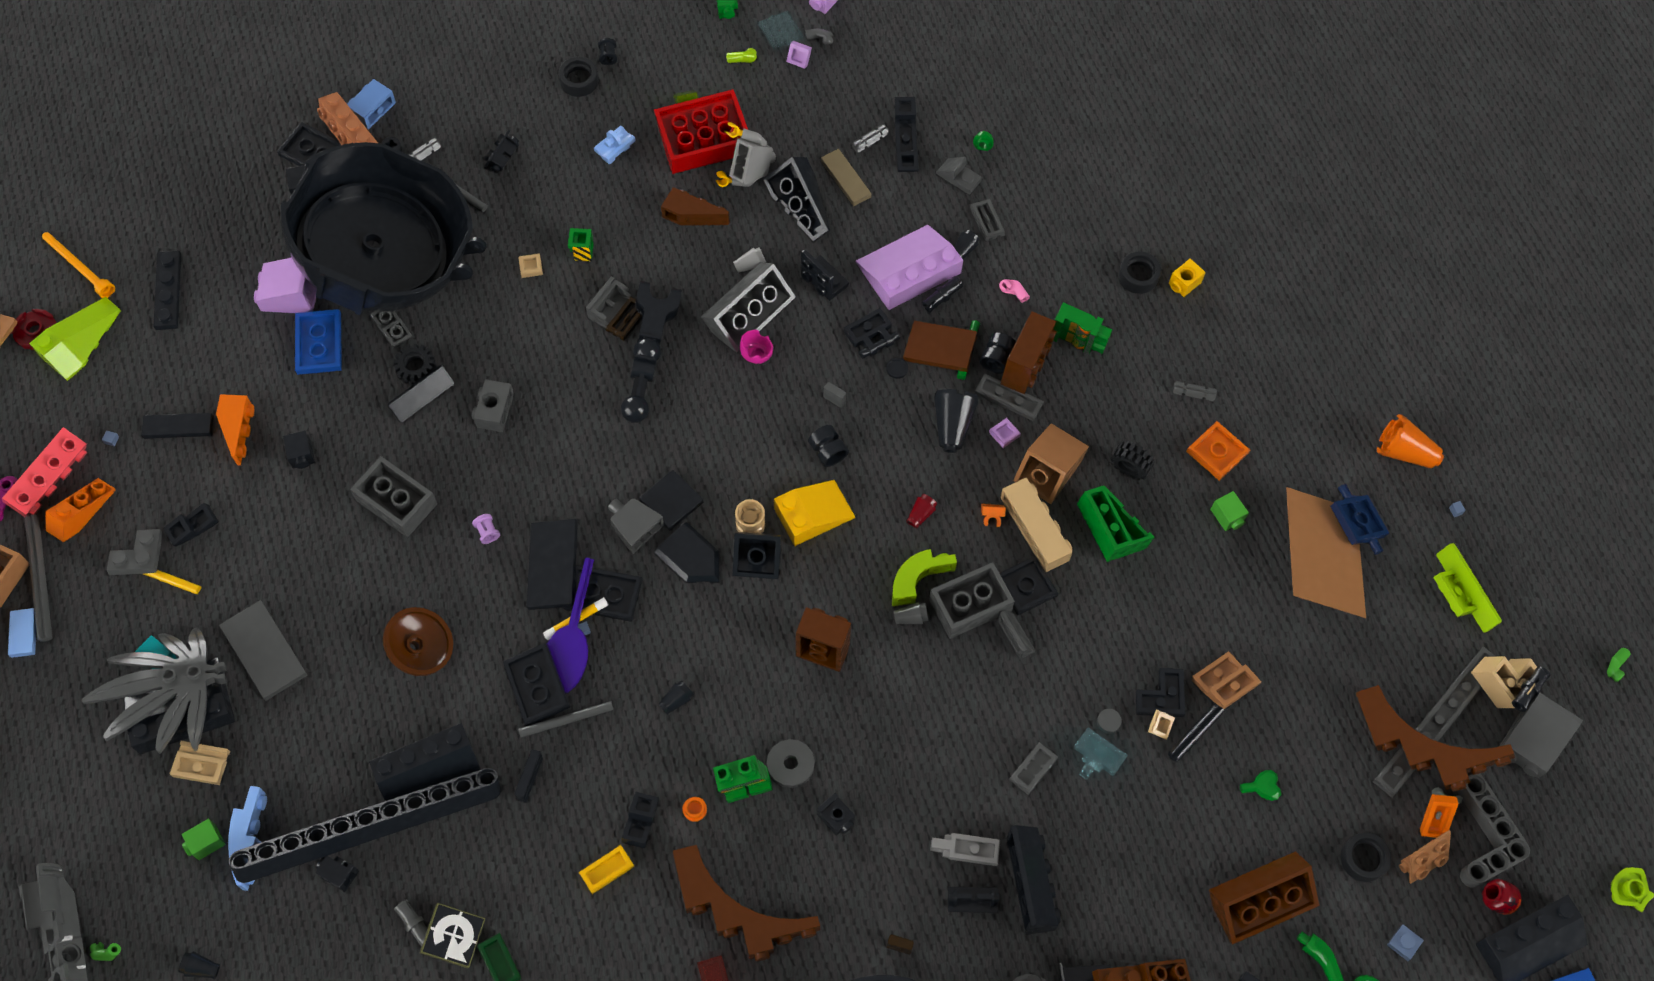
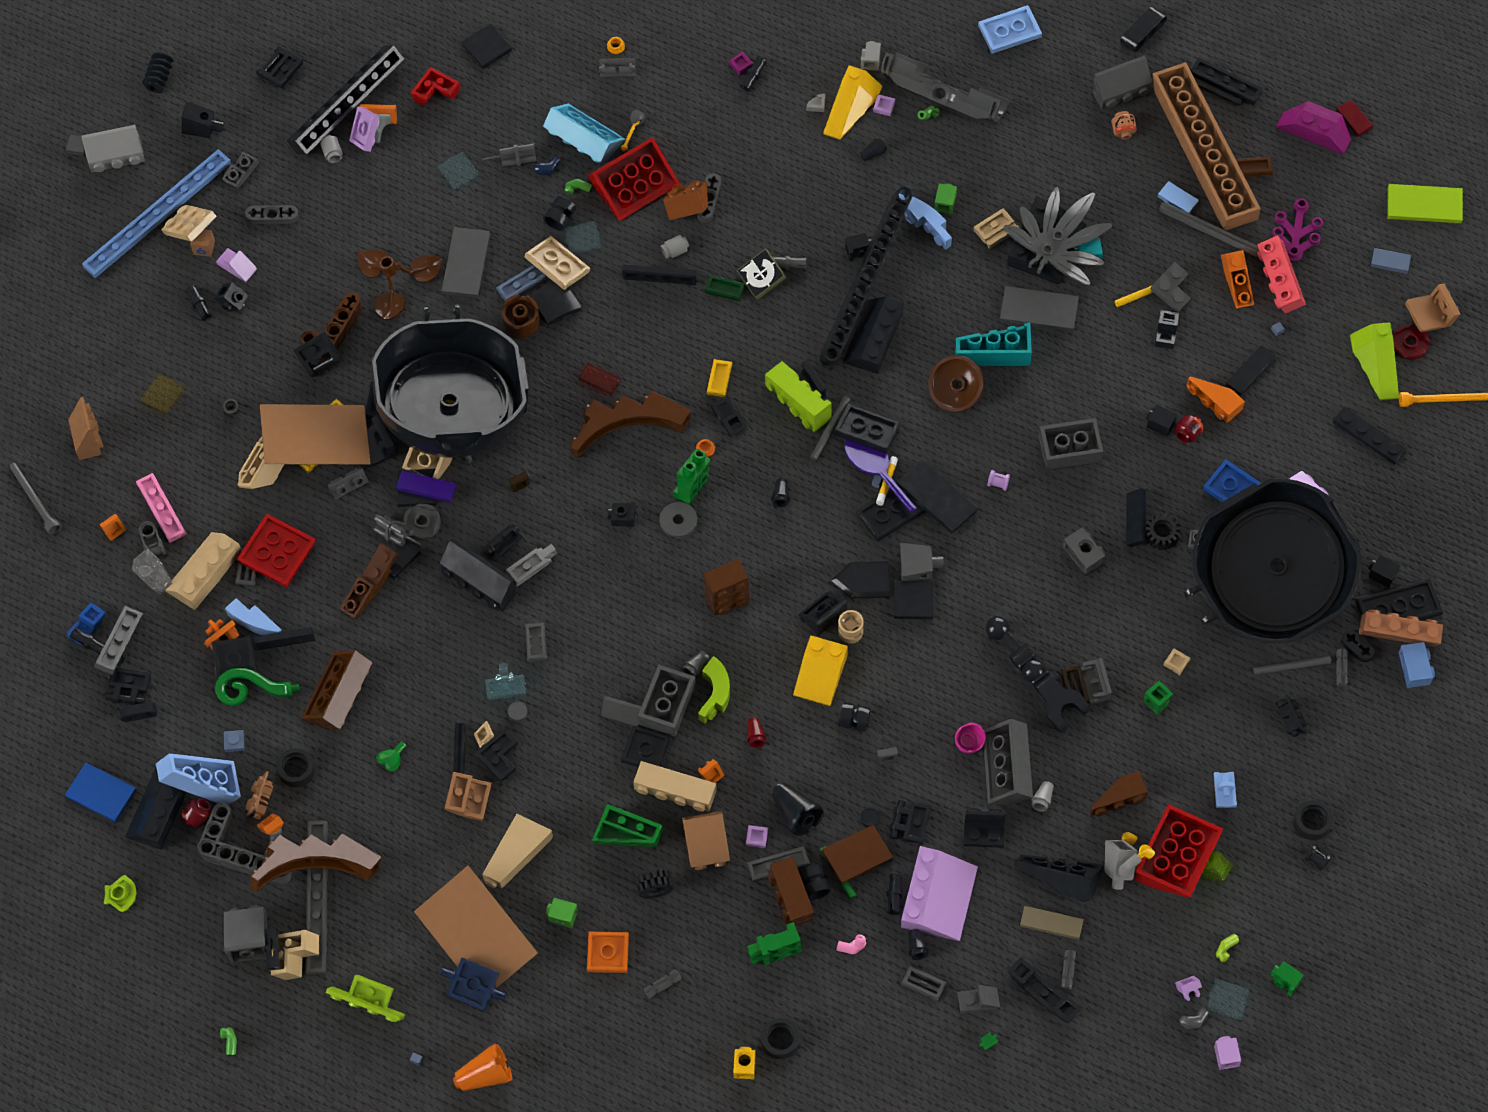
camera: 140 degrees right, 0 degrees up
none -> light blue wedge [156,754,241,805]
none -> tan slope [483,814,553,889]
none -> lime wedge [765,361,831,433]
none -> teal wedge [955,322,1032,366]
none -> dark red head [1175,415,1203,443]

